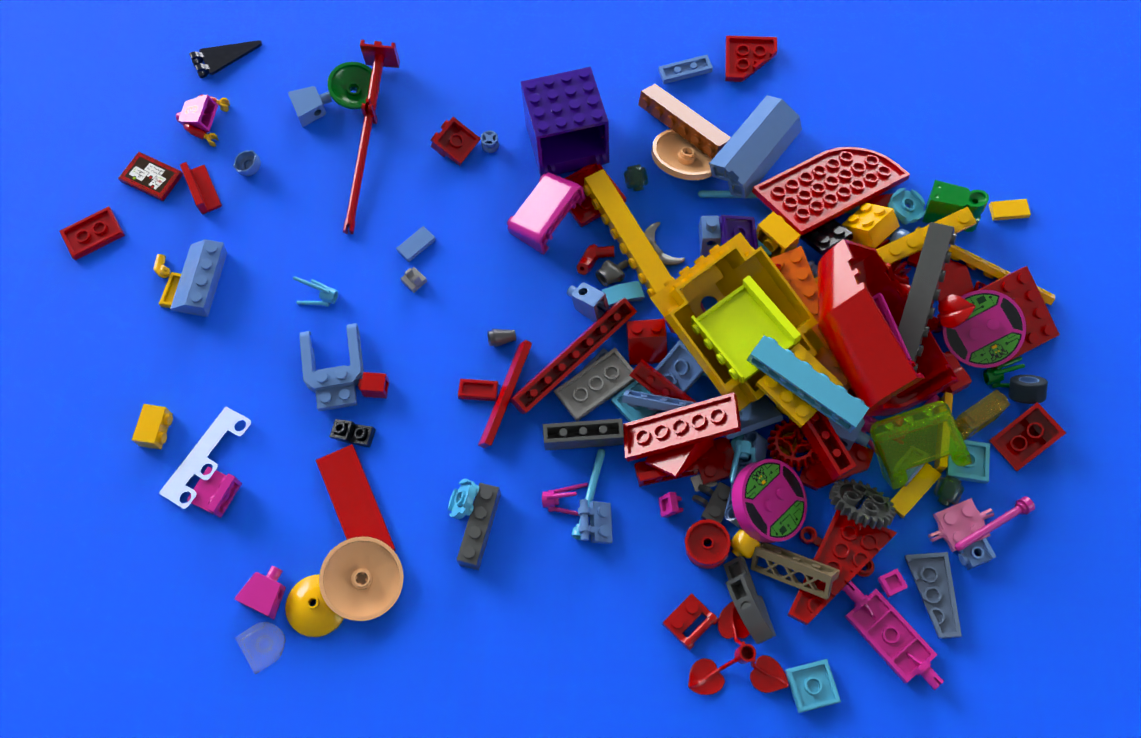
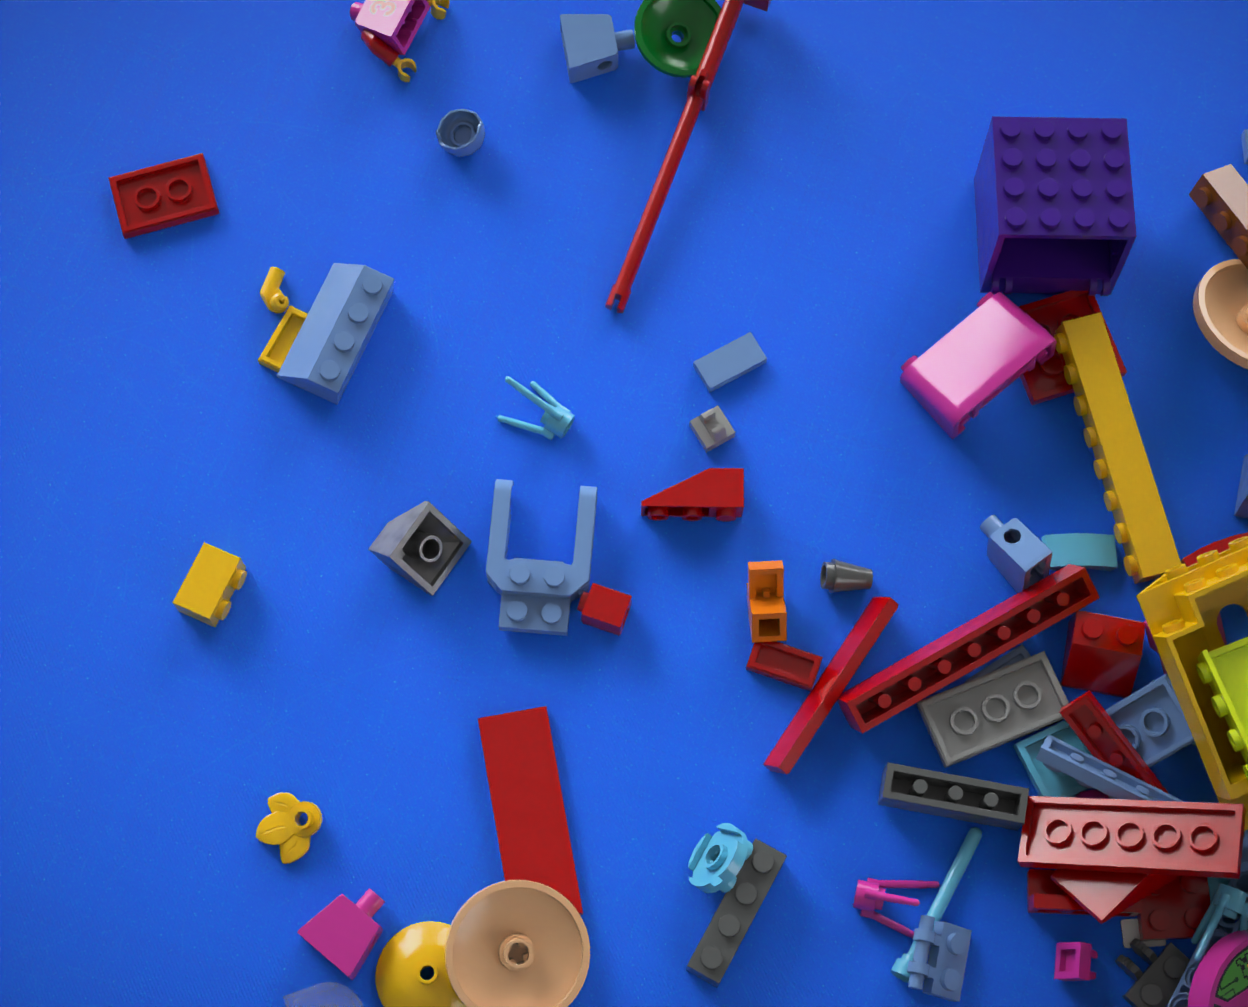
camera: 10 degrees right, 5 degrees up
tile [118,152,183,201] -> none
piece [159,407,251,509] -> none
red panel [180,162,222,215] -> none
dark pink bracket [187,467,242,518] -> none
black slope [329,419,376,447] -> none
red plate [430,117,481,166] -> none
medium blue wheel [481,130,499,153] -> none
red arm [577,244,614,275] -> none
dark grey piece [595,260,629,286] -> none
head [624,164,649,192] -> none
light grey piece [644,222,685,265] -> none
none -> yellow plate [255,792,322,864]
none -> flat silver slope [368,501,472,596]
none -> red slope [641,468,744,522]
none -> orange brick [747,560,787,643]

